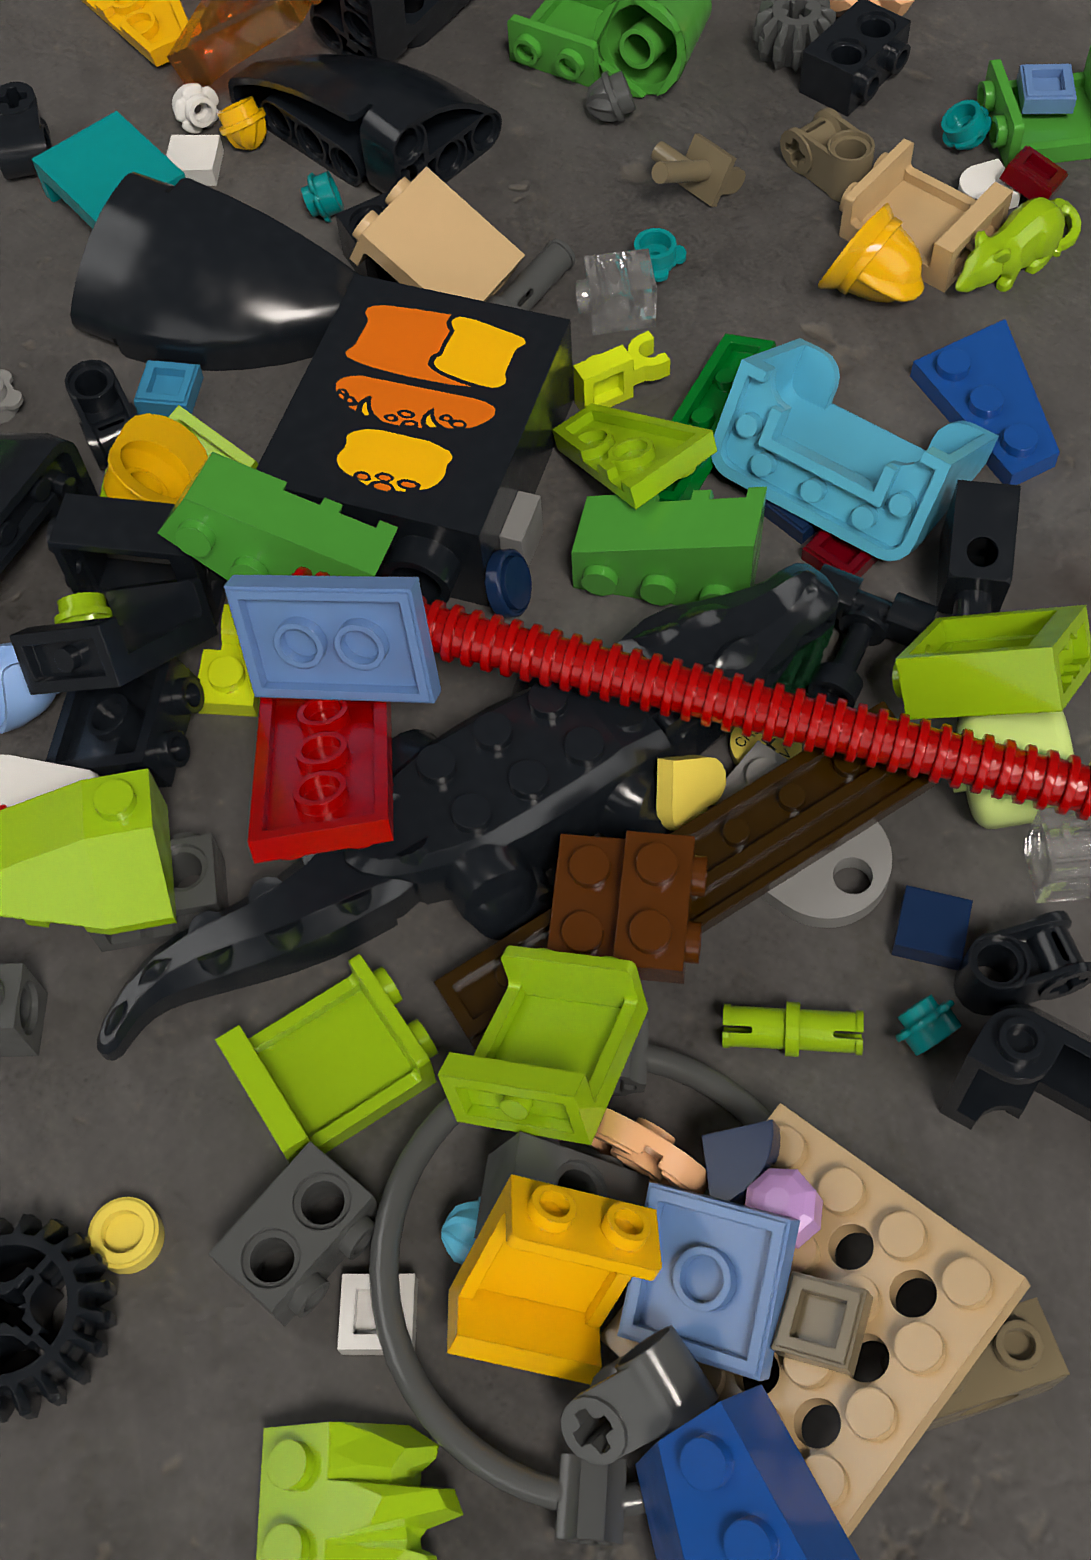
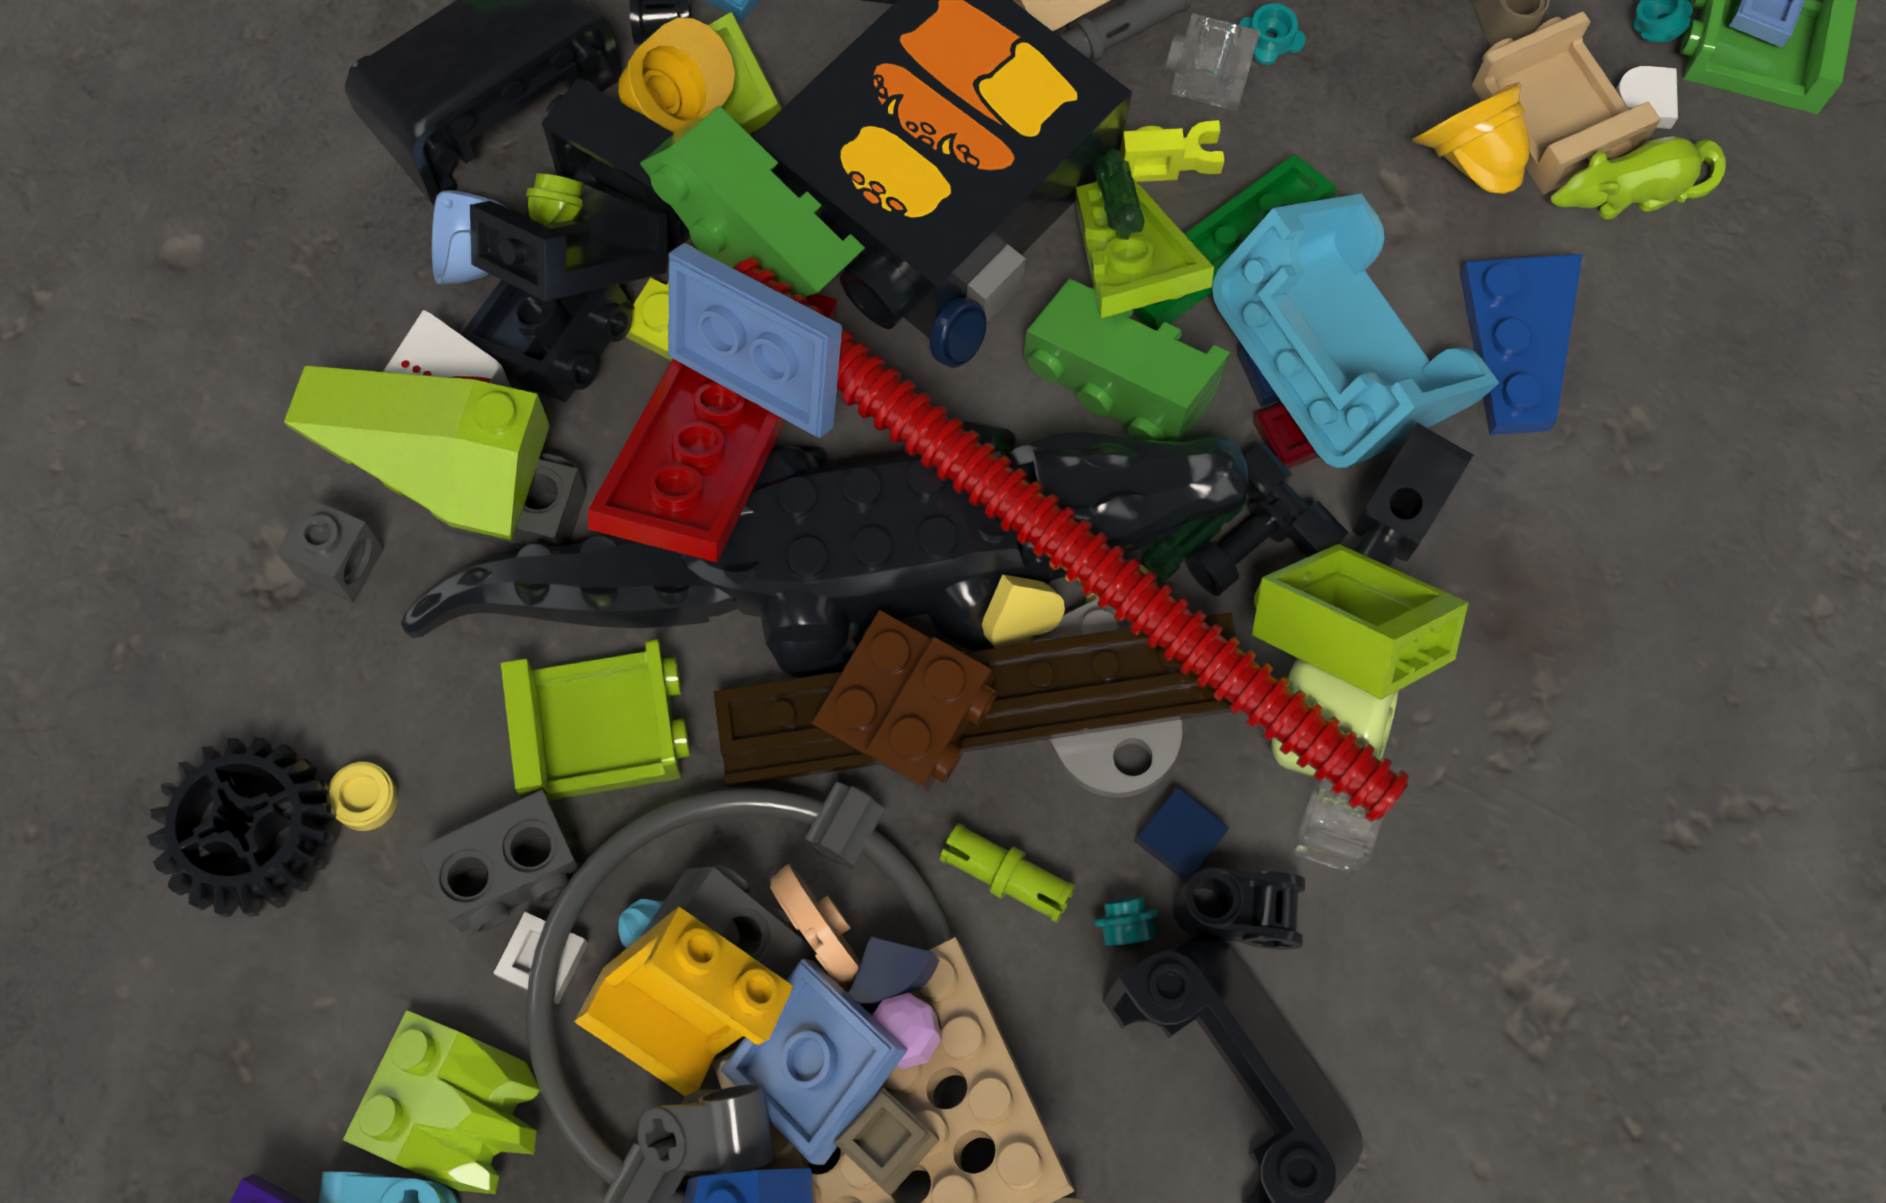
camera: 15 degrees right, 10 degrees up
lime panel [438,945,649,1145] -> none
dark red tile [999,146,1069,200] -> none
none -> clear green axle [1094,149,1145,240]

